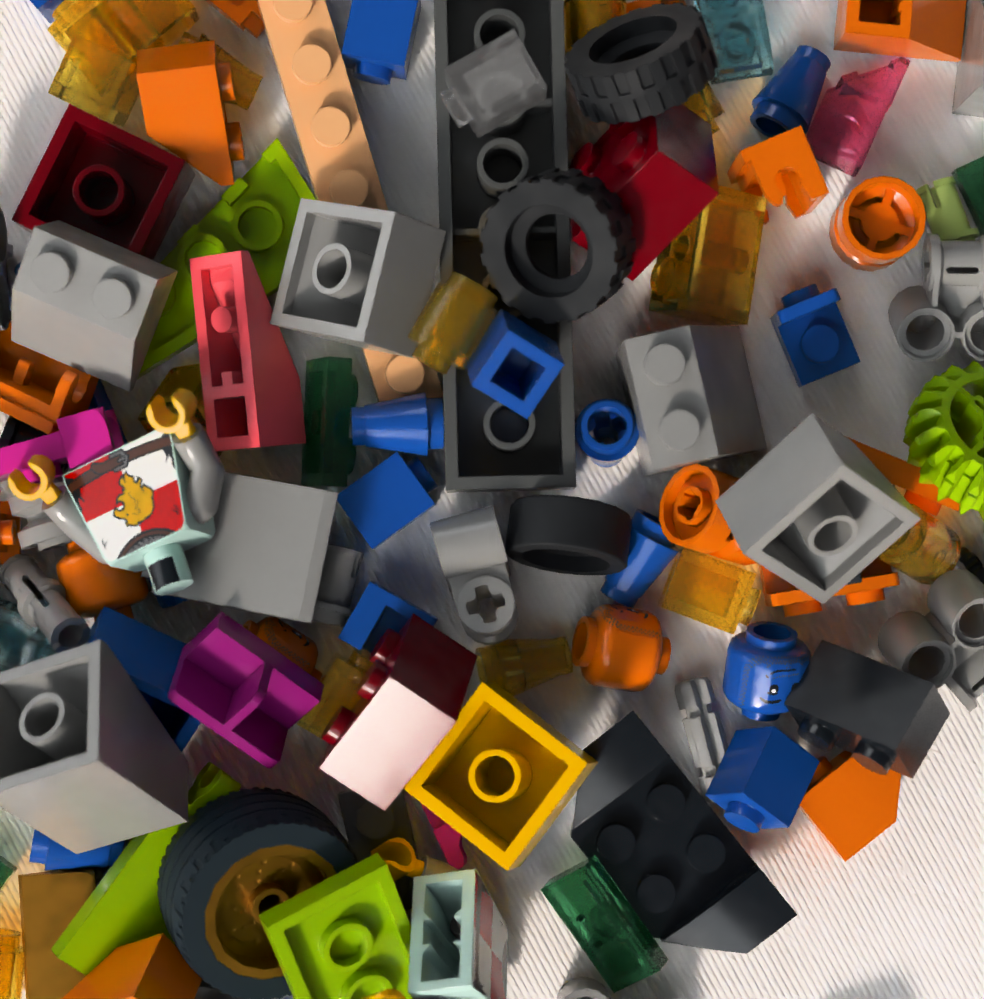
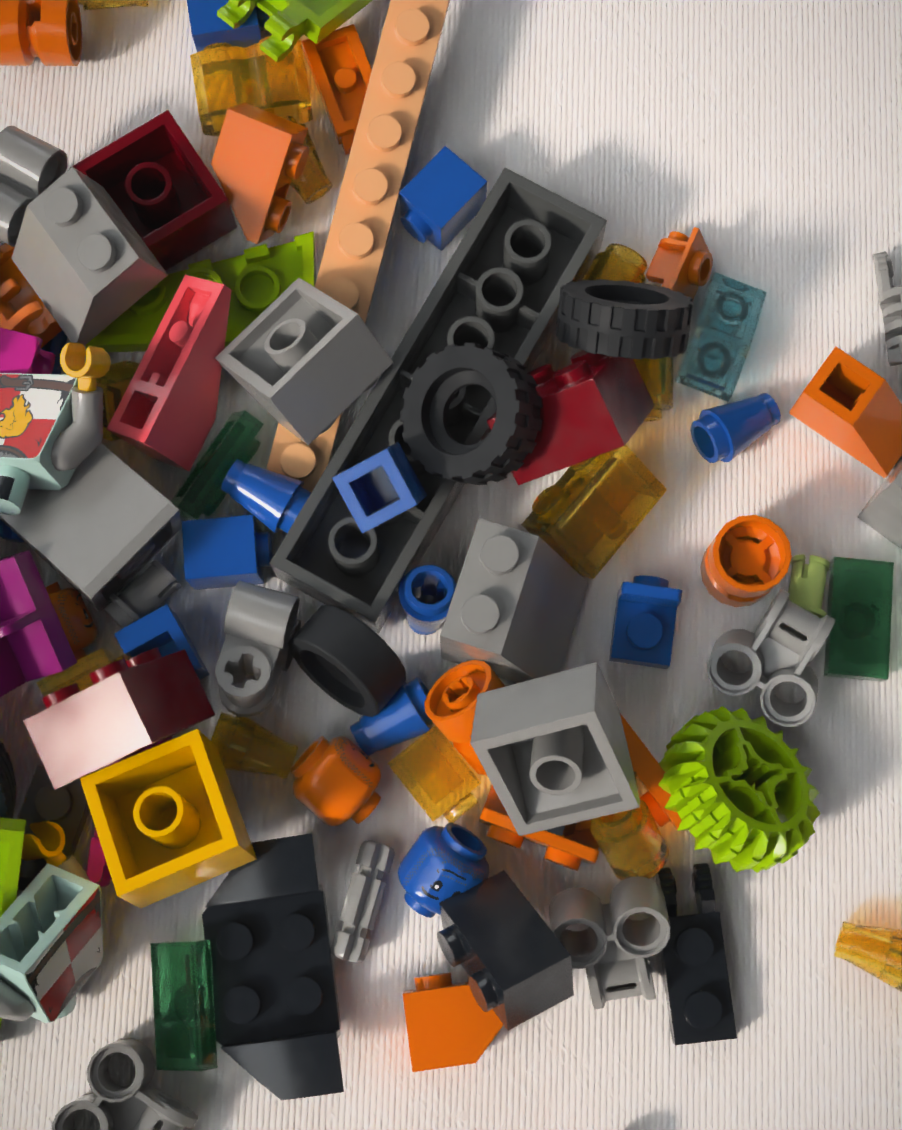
camera: 30 degrees right, 10 degrees down
clear yellow panel [48,33,140,127] -> none
clear yellow brick [407,272,498,375] -> none
clear brick [440,29,547,138] -> none
blue brick [705,726,820,833] -> none
orange hinge [727,125,829,225] -> none
clear pink slope [805,57,911,177] -> none

